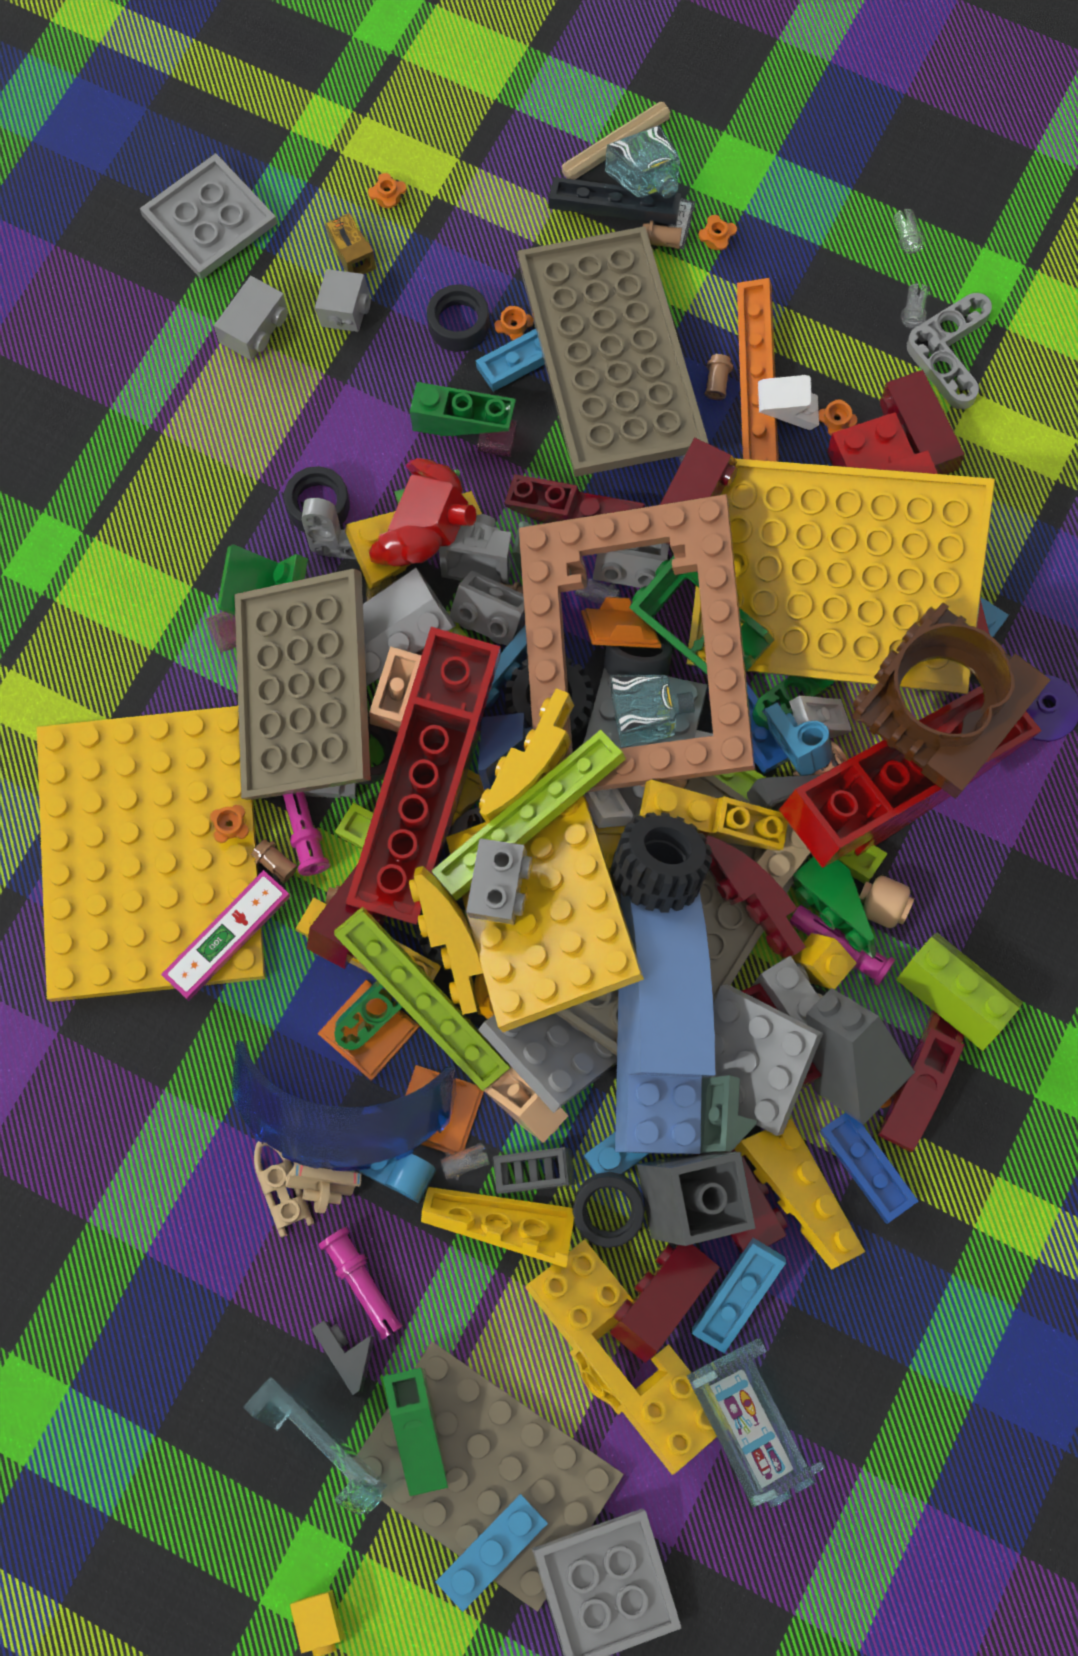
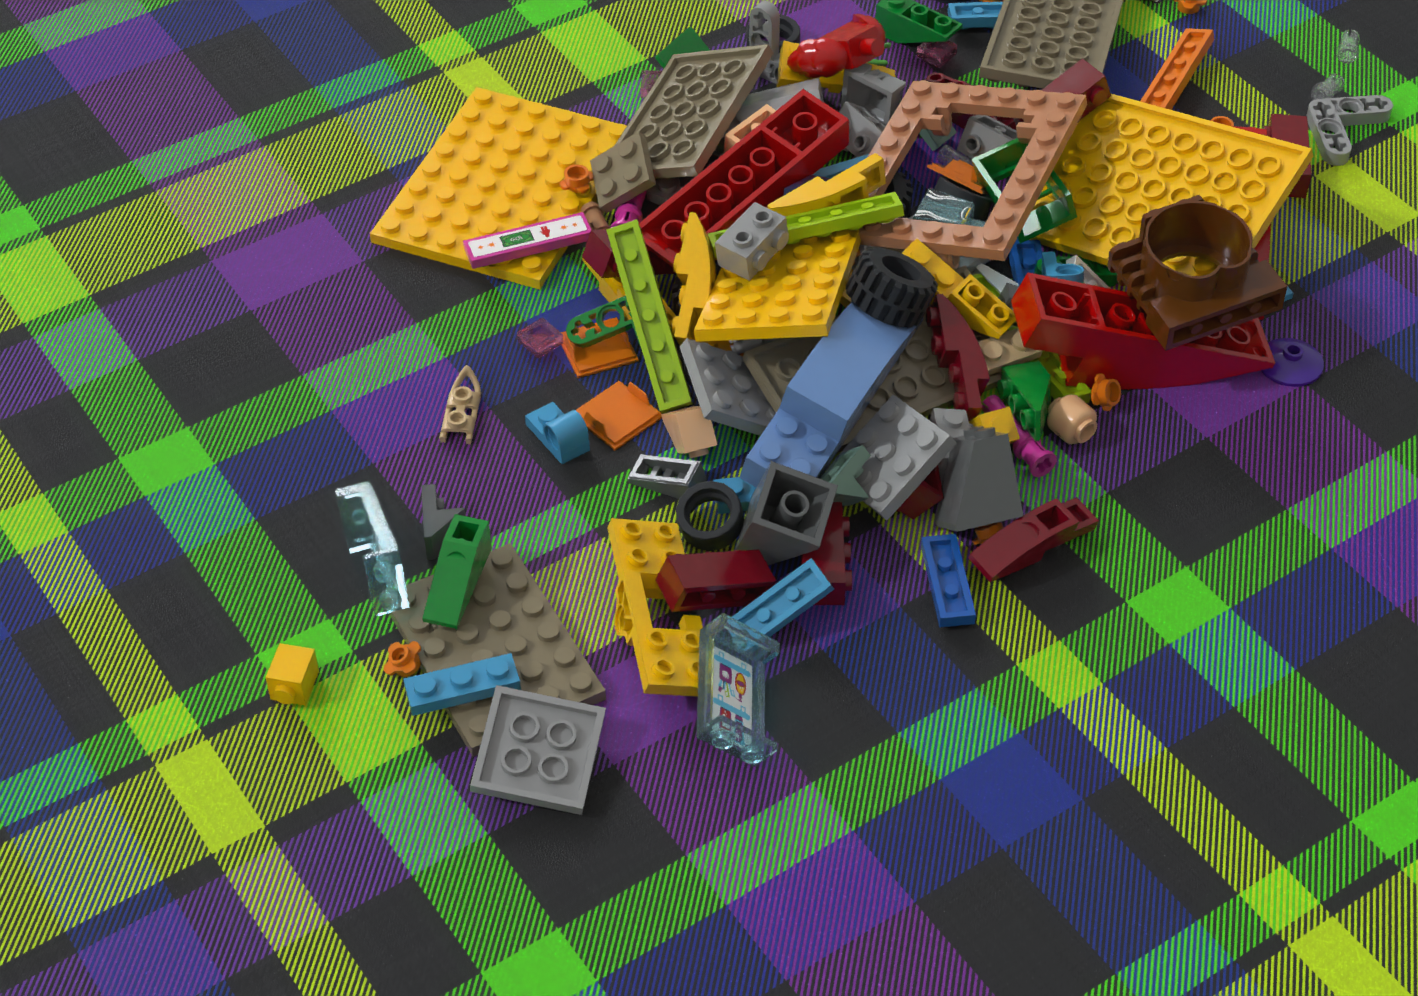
camera: 25 degrees right, 25 degrees down
clear blue windscreen [231,1040,456,1171] -> none
tan hips [286,1148,361,1214] -> none
dark pink pin [318,1227,403,1340] -> none
yellow wing [421,1187,574,1268] -> none
clear pin [439,1142,489,1181] -> none
medium nougat pin [705,354,733,400] -> none
yellow wing [734,1118,865,1270] -> none
white slope [758,375,819,430] -> none
lime slope [896,932,1023,1051] -> none
none -> orange plate [384,641,421,677]
none -> clear pink plate [517,317,563,358]
none -> dark tan plate [590,132,656,213]
none -> orange plate [1091,374,1121,411]

